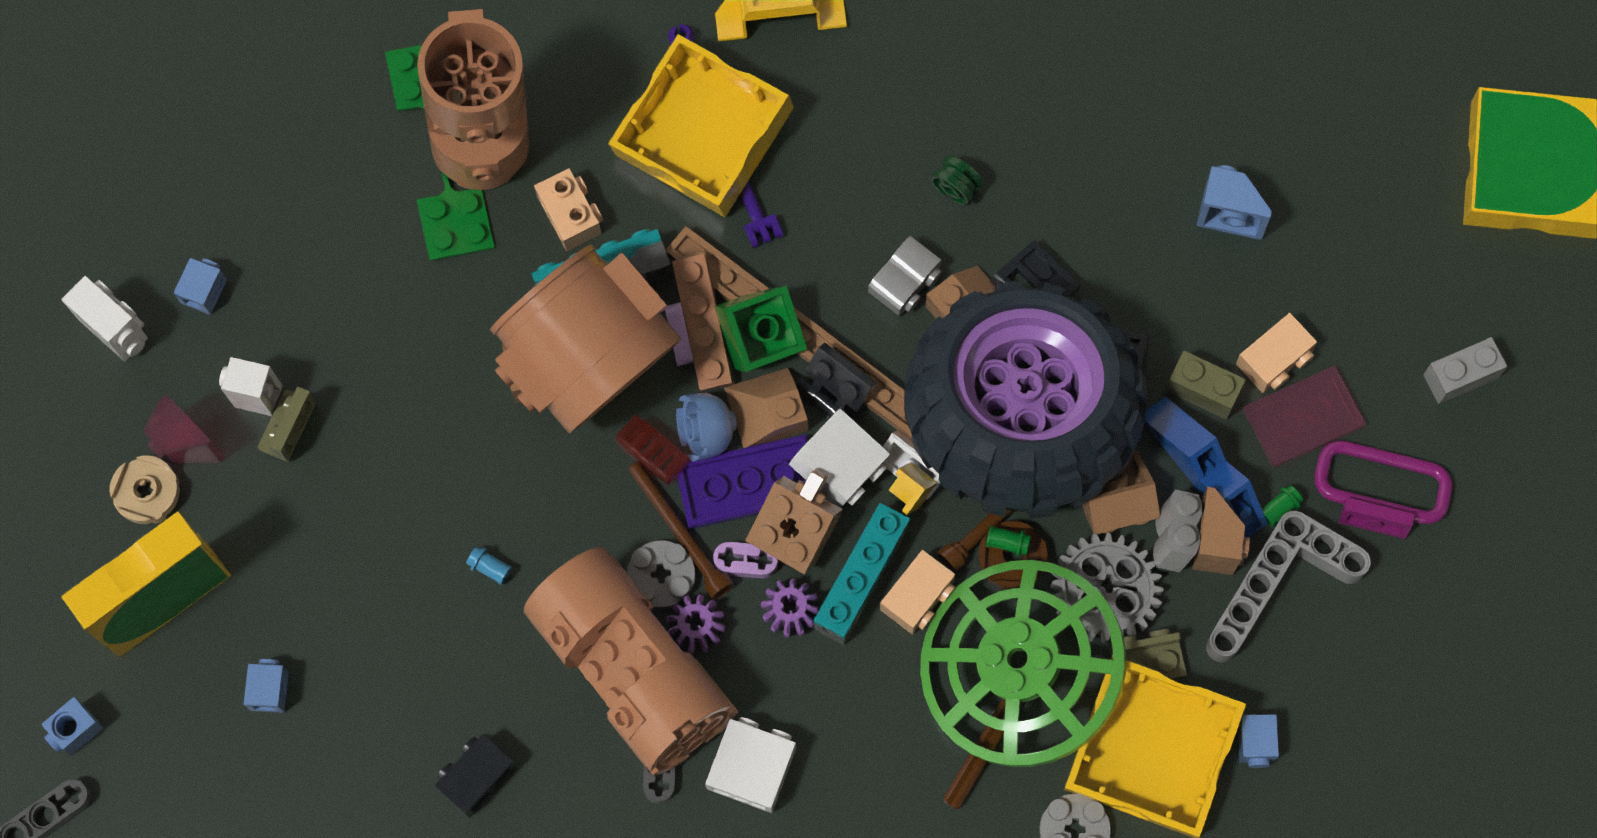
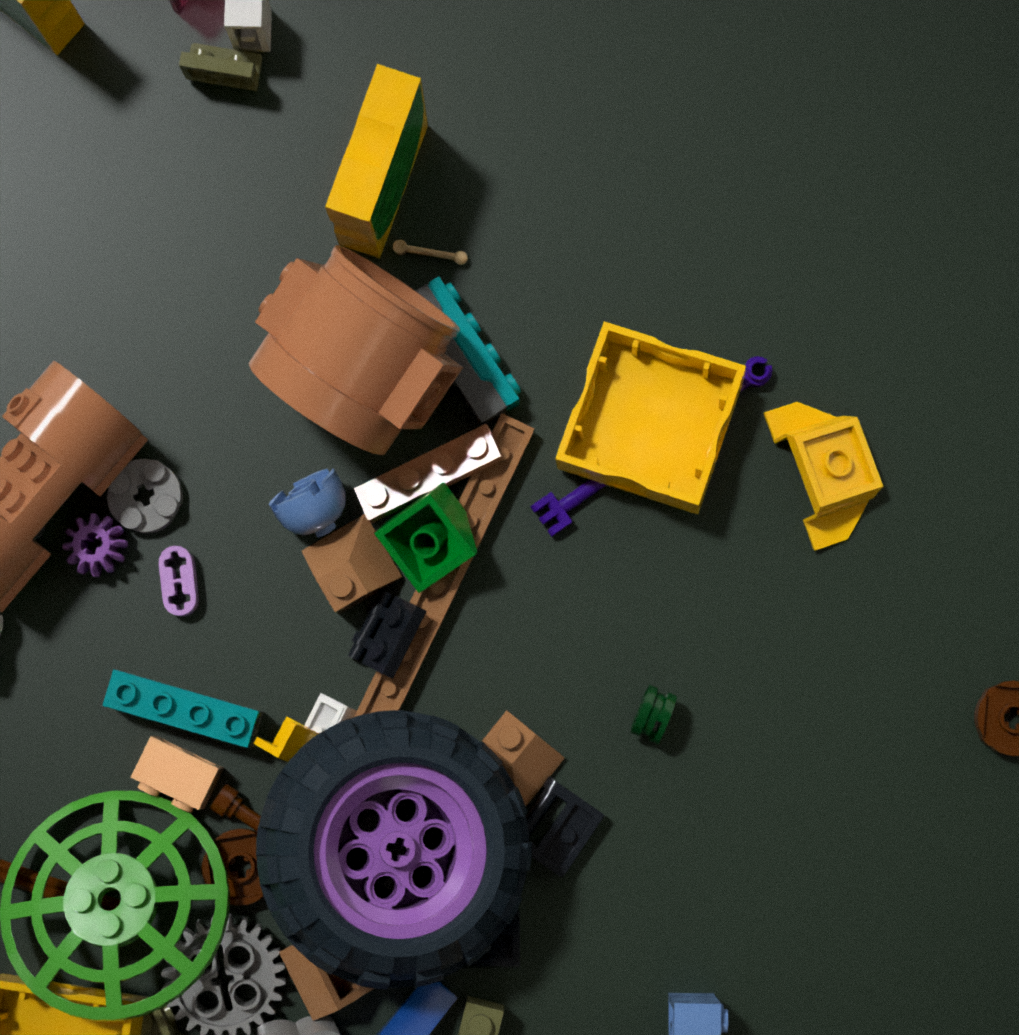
camera: 75 degrees right, 10 degrees up
green hinge [385,45,495,261] -> none
nougat cylinder [418,9,530,190] -> none
dark azure pin [466,546,512,585] -> none
light nougat brick [534,168,603,252] -> none
clear red slope [615,415,691,485] -> none
reddish brown piece [629,462,735,600] -> none
lavender beam [665,302,694,366] -> none
dark purple tile [674,434,808,530] -> none
medium nougat hinge [745,468,843,574] -> none
medium lavender gear [761,578,819,638] -> none
white brick [789,408,890,508] -> none
light grey brick [868,236,942,316] -> none
green pin [986,525,1031,557] -> none
none -> yellow tile [325,64,428,259]
none -> tan hinge [393,240,468,265]

